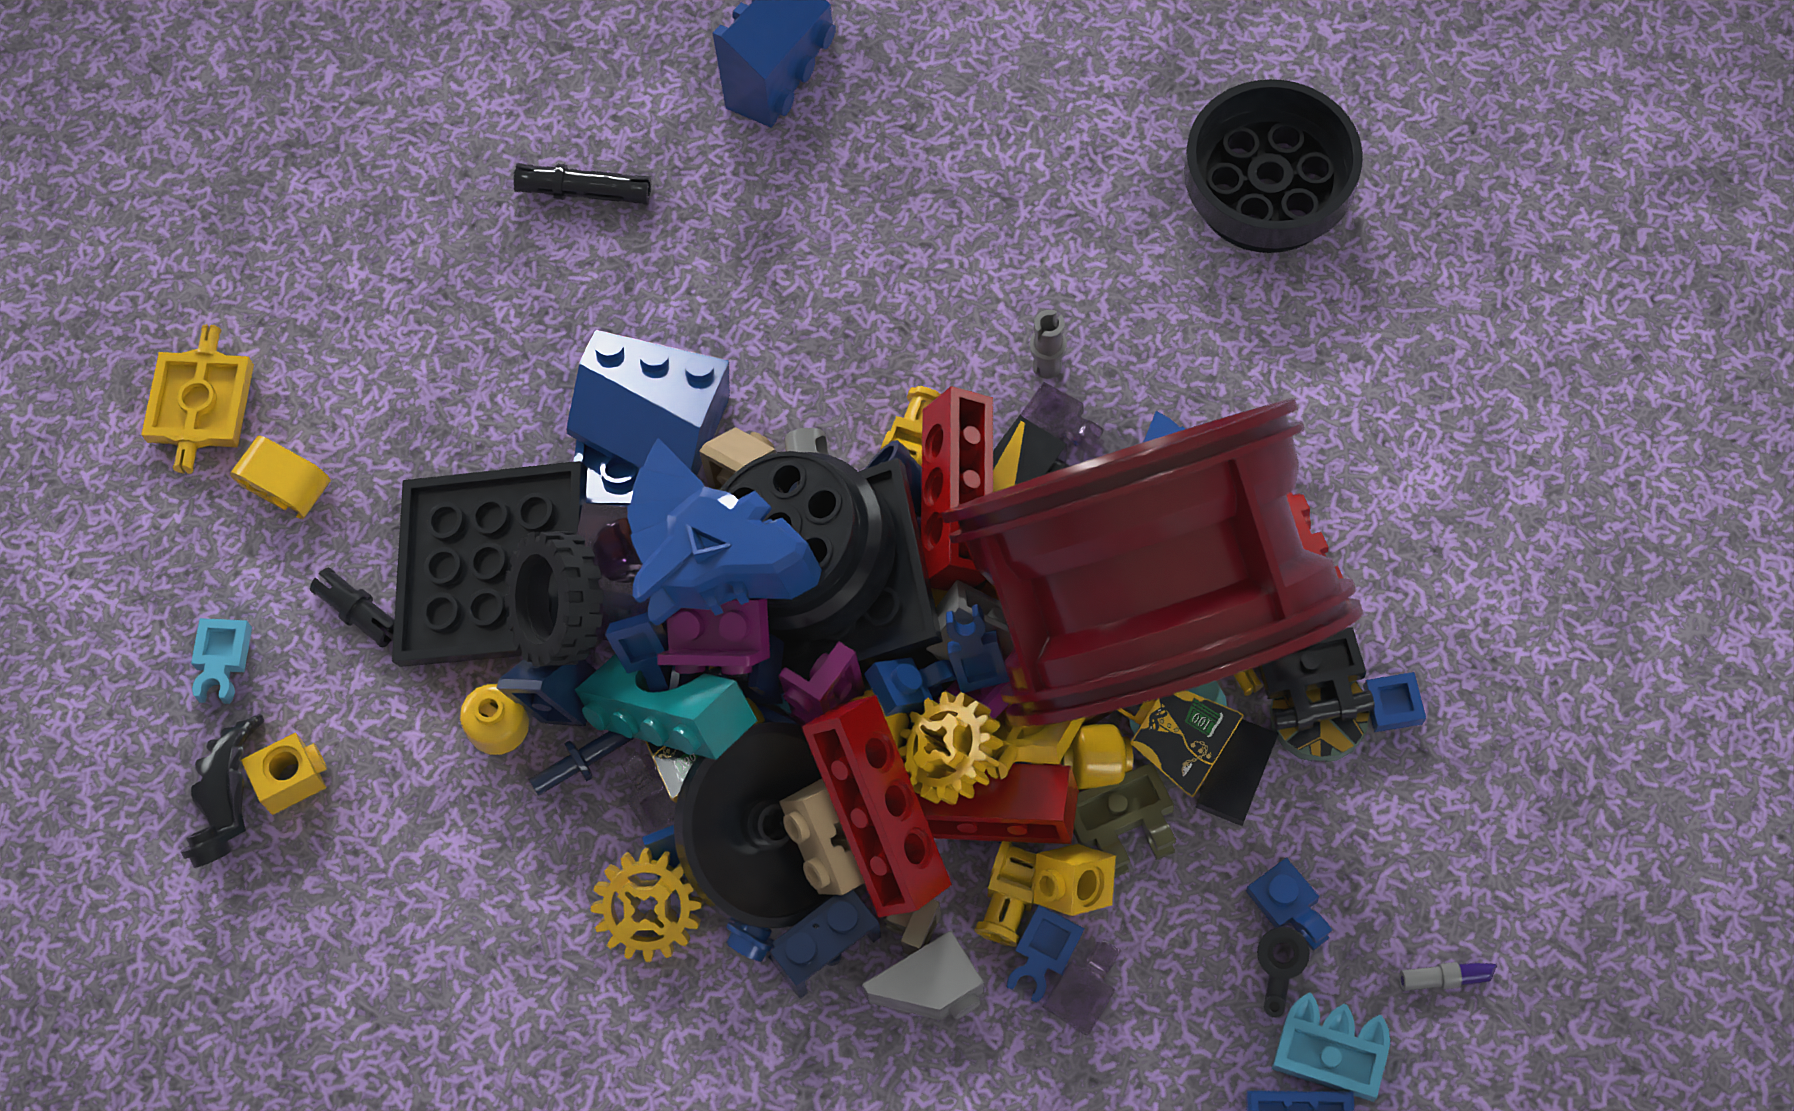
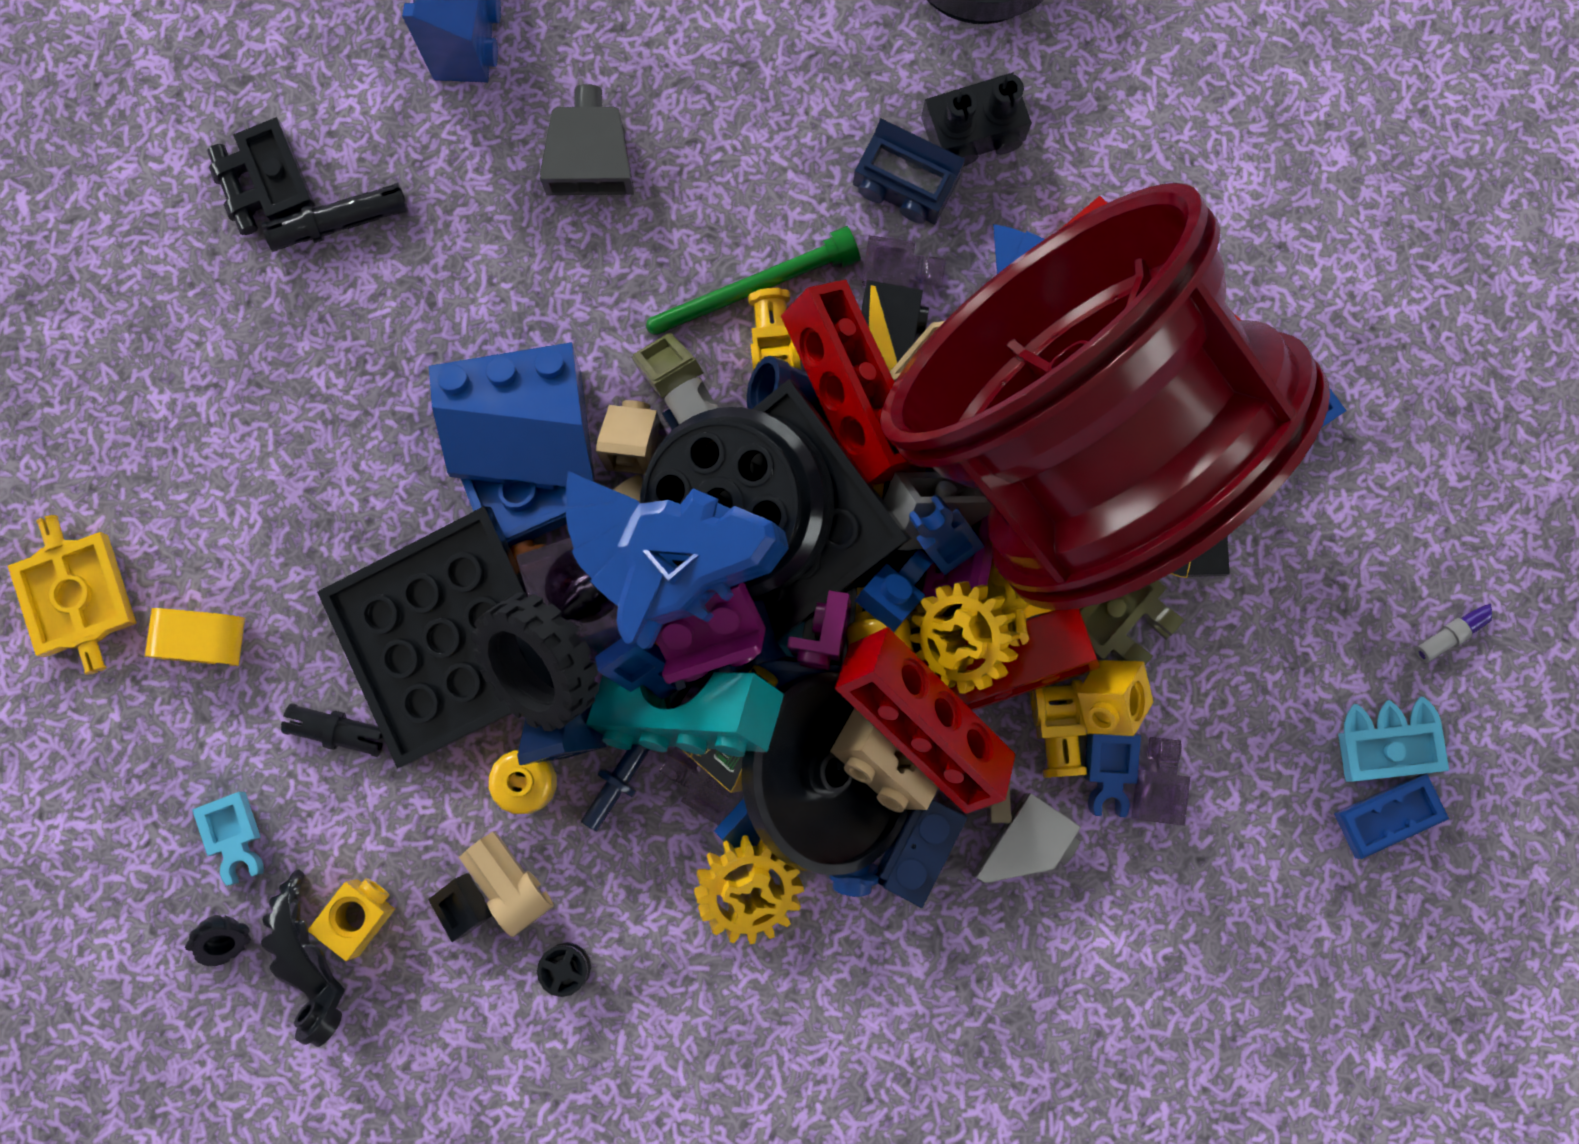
camera: 30 degrees left, 15 degrees up
light grey pin [1029,309,1067,379] -> none
blue plate [1246,857,1332,951] -> none
black plate [1257,927,1310,1017] -> none
none -> black animal [185,915,251,966]
none -> black plate [207,117,315,235]
none -> black plate [428,872,493,942]
none -> tan piece [459,831,554,937]
none -> black wheel [537,942,592,997]
none -> dark grey torso [540,84,634,195]
none -> olive tile [631,333,703,398]
none -> green piece [646,226,861,335]
none -> dark blue window [853,118,965,225]
none -> black brick [921,72,1032,167]

